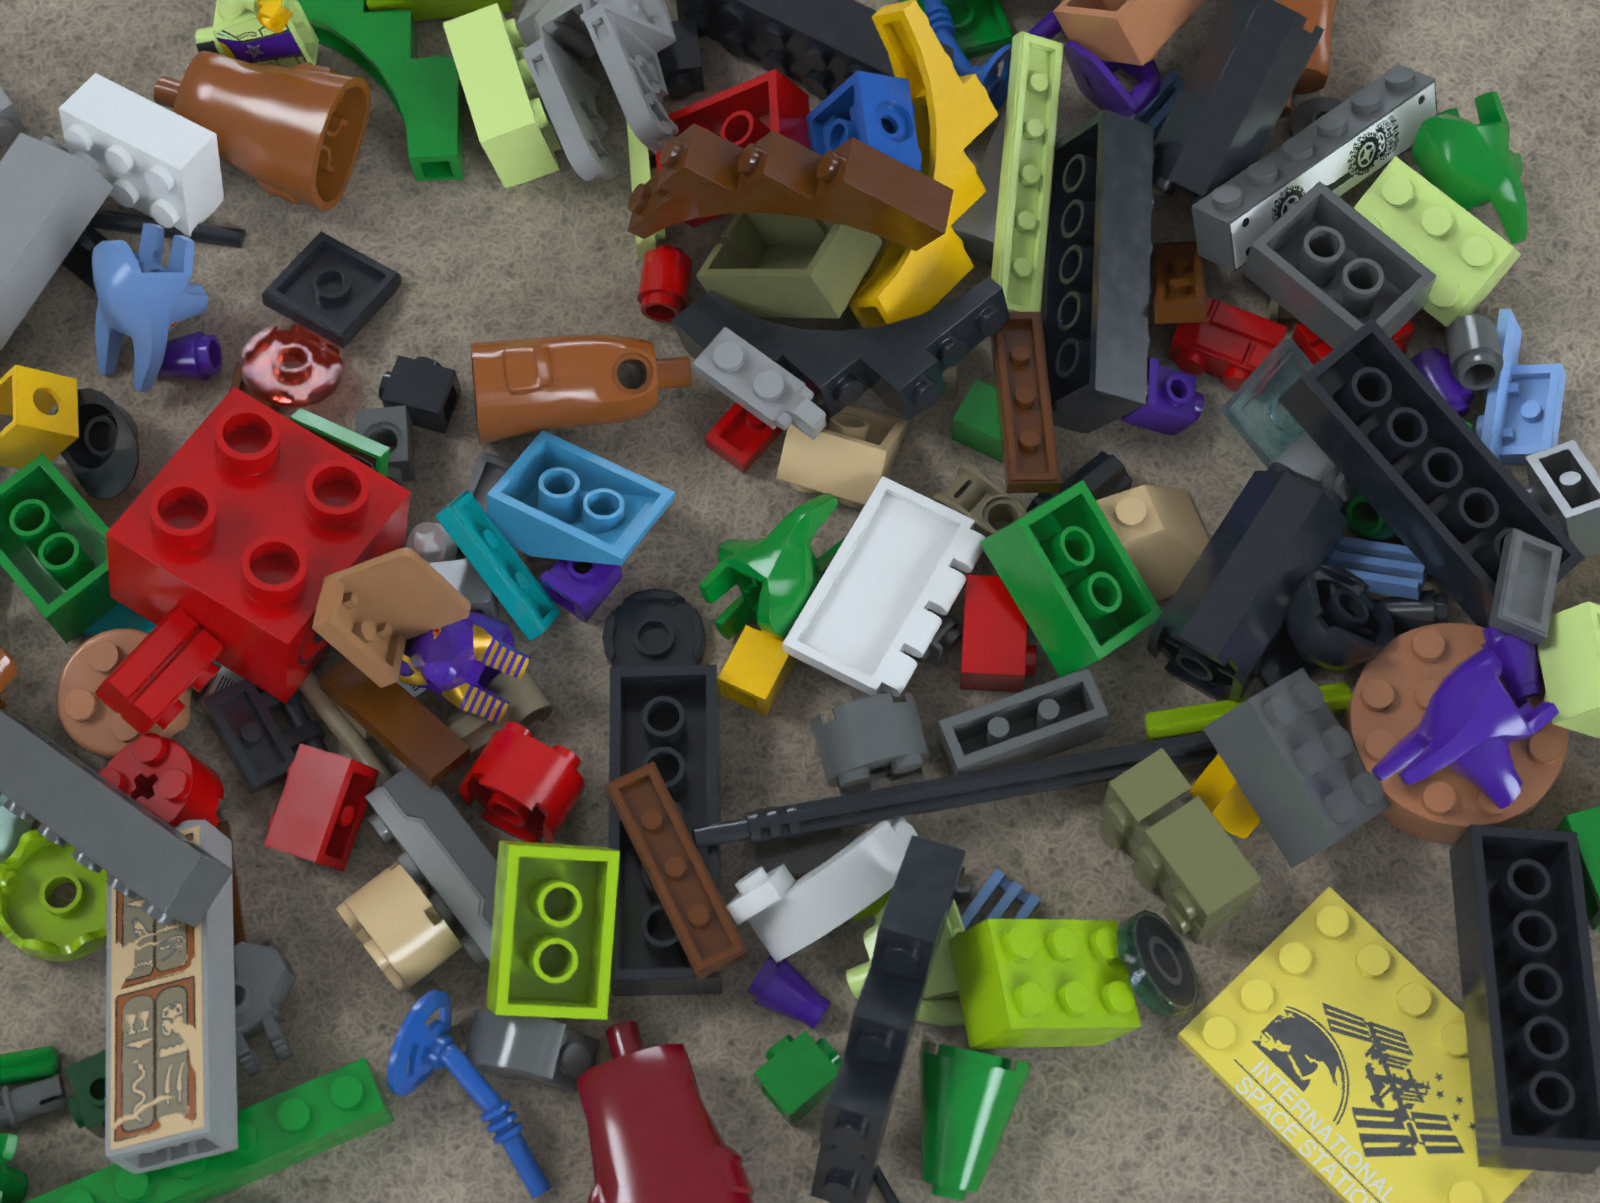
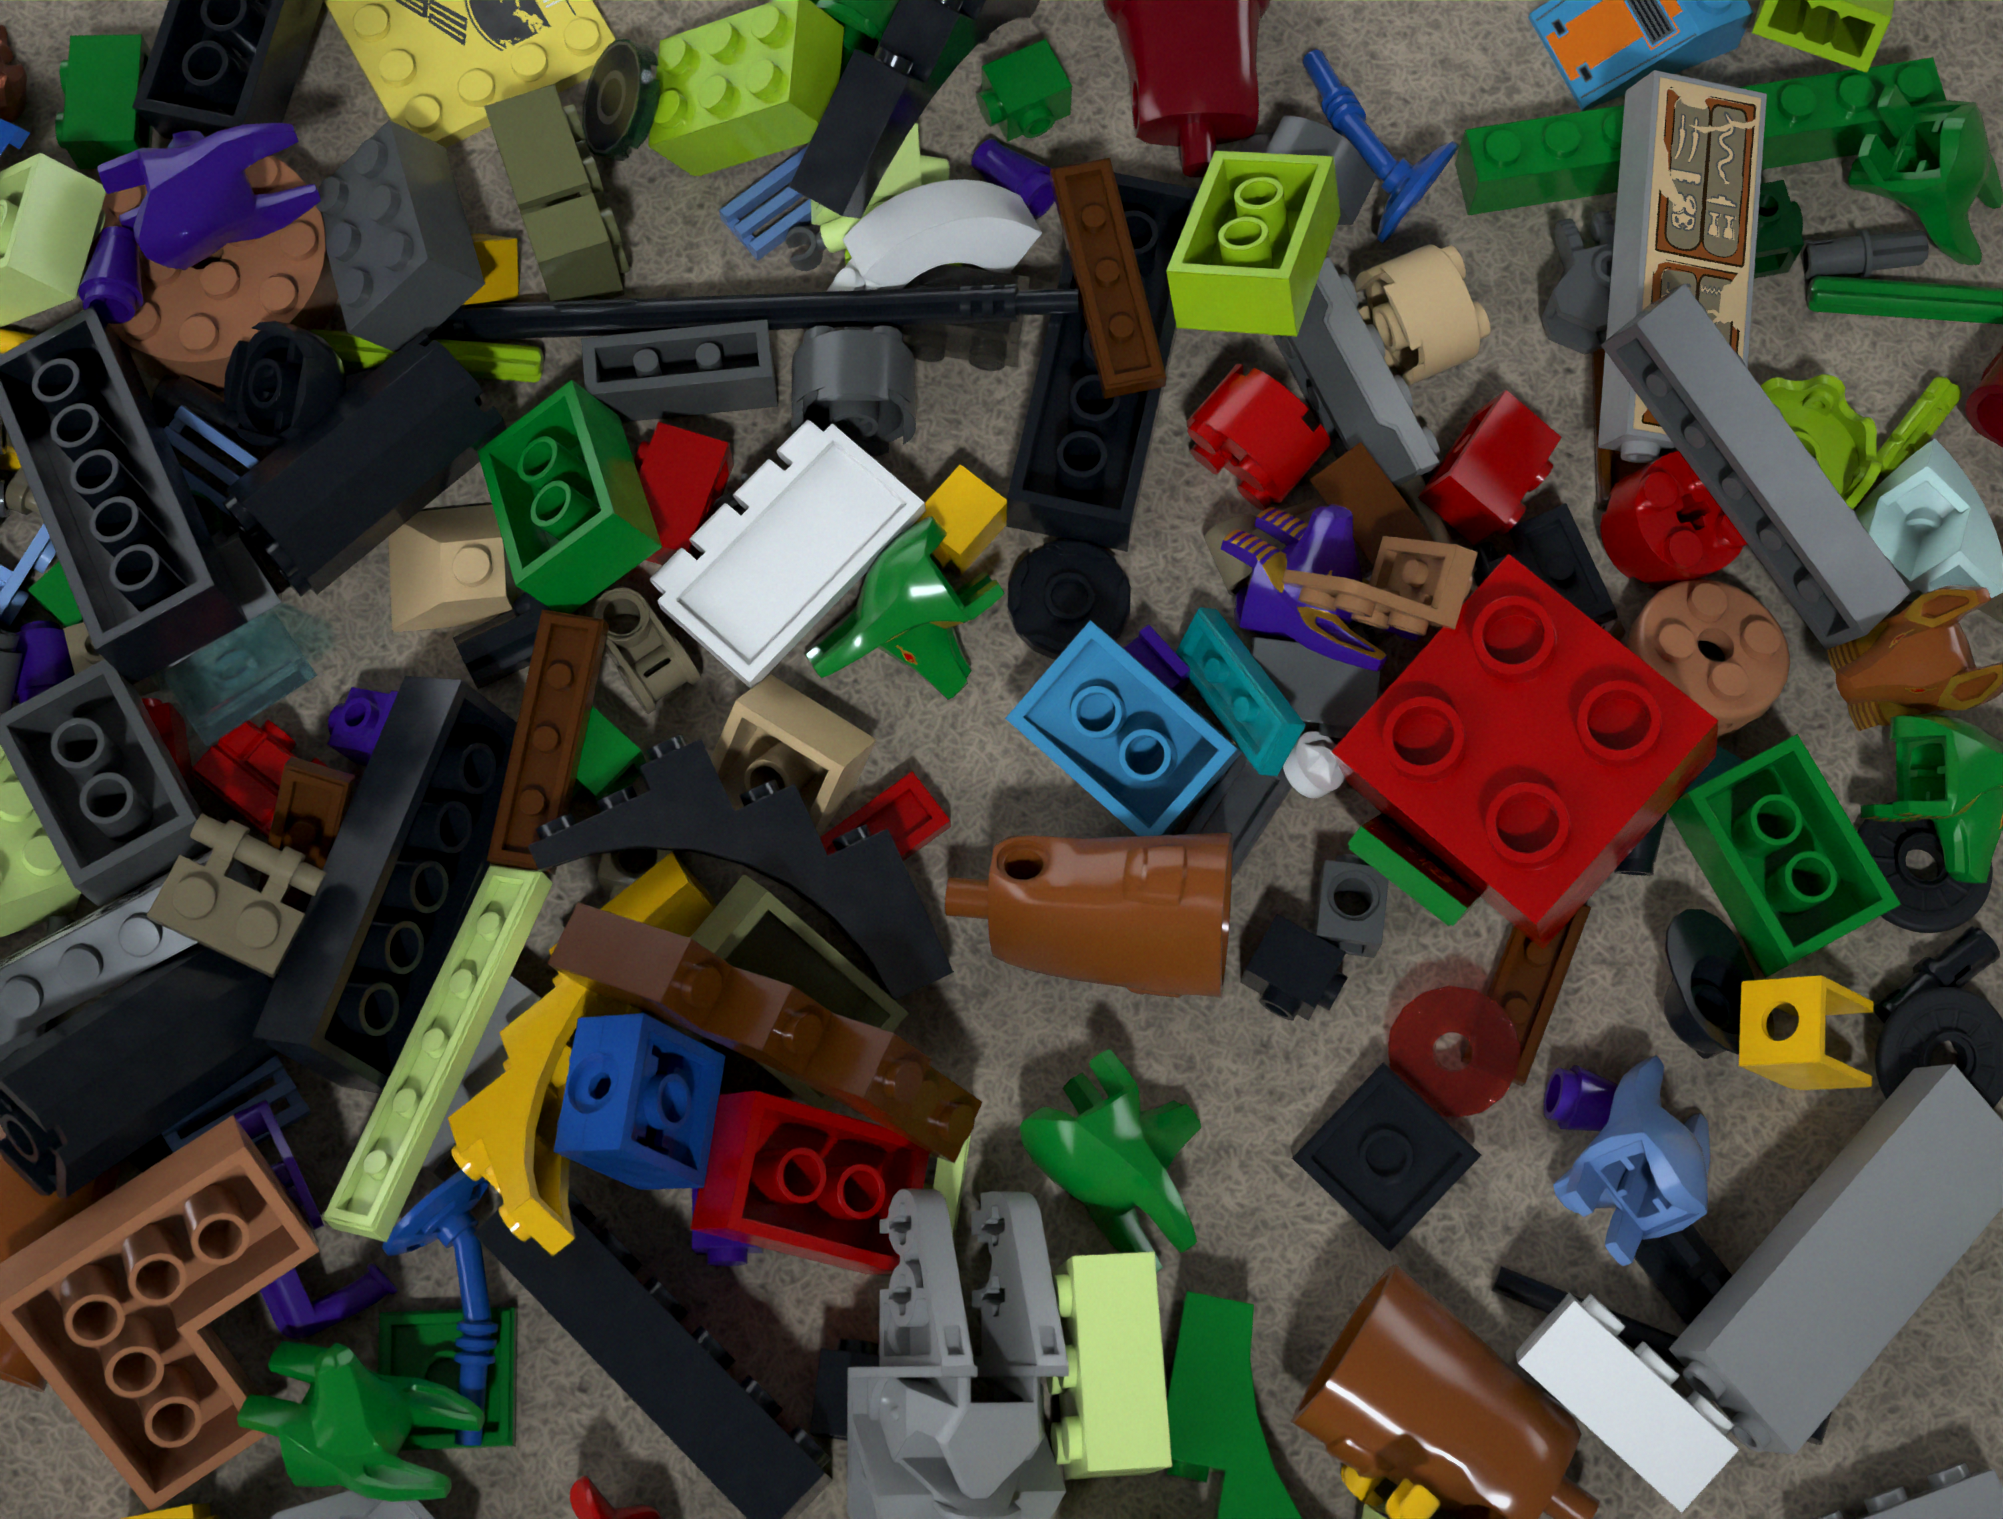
camera: 170 degrees left, 5 degrees up
red brick [95,606,224,735] -> none
red brick [637,245,692,322] -> none
light grey hinge [693,327,827,440] -> none
white plate [726,863,796,925] -> none
flat silver tile [1488,529,1563,645] -> none
none -> dark tan plate [147,814,327,978]
none -> green piece [1019,1049,1202,1274]

